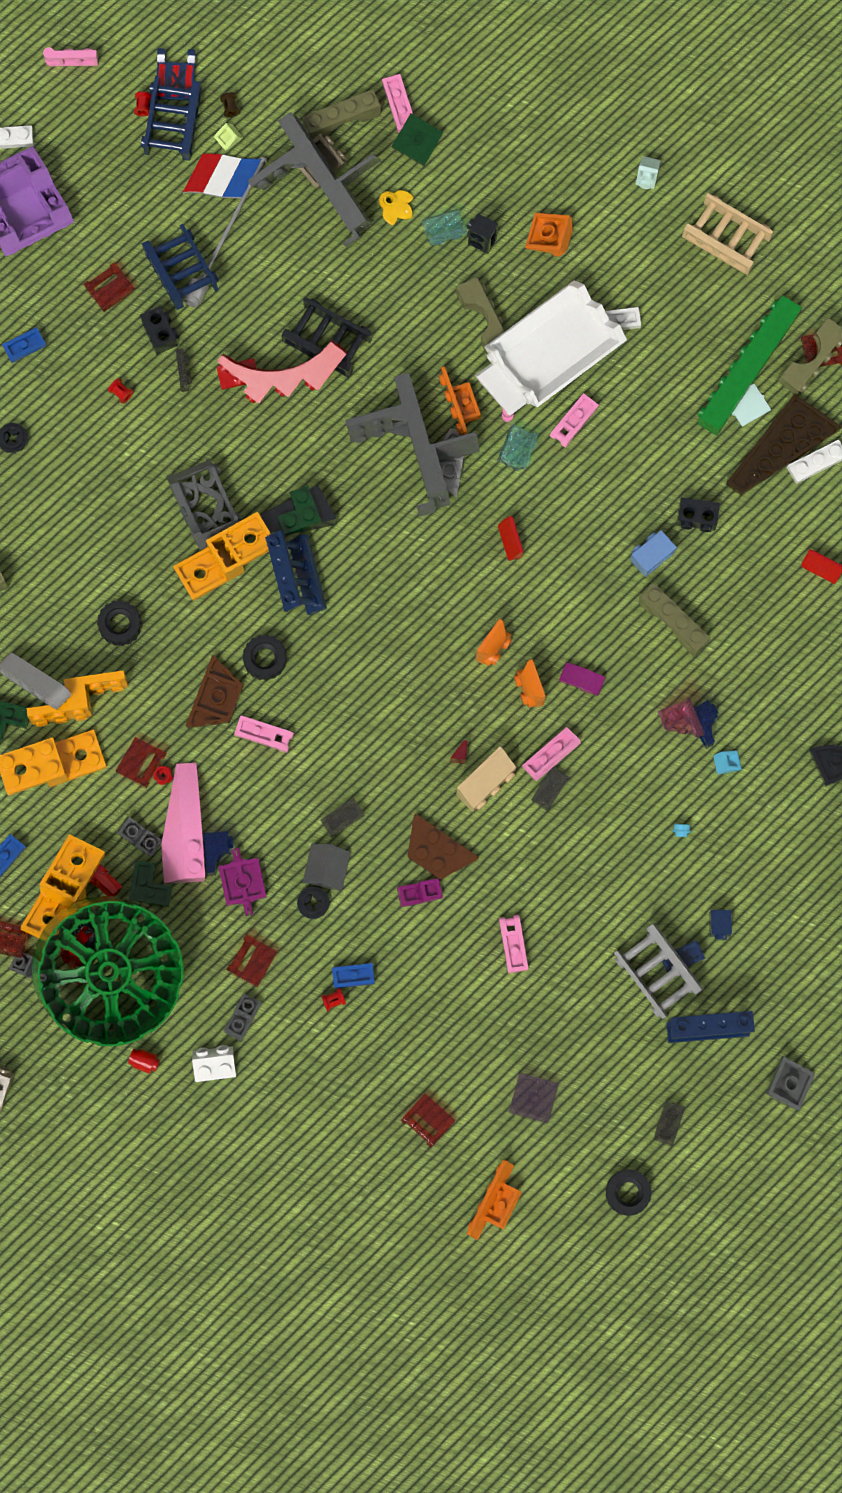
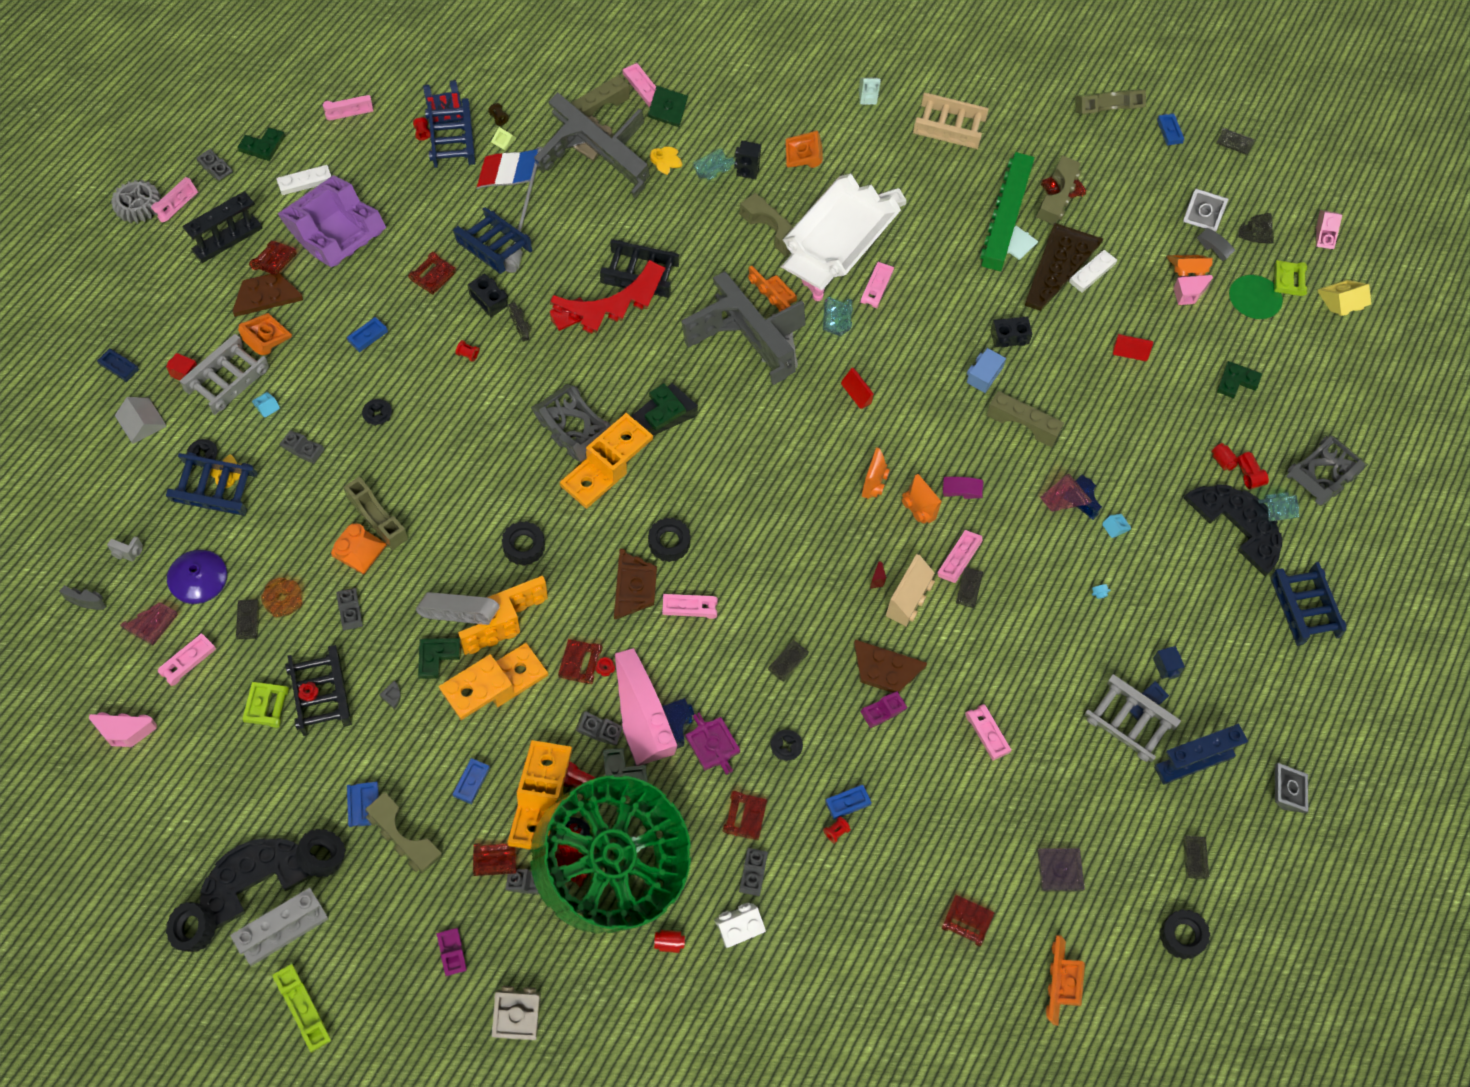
camera: 20 degrees left, 15 degrees down
dark blue fence [265,530,327,615] -> none
dark grey slope [303,844,351,891] -> none

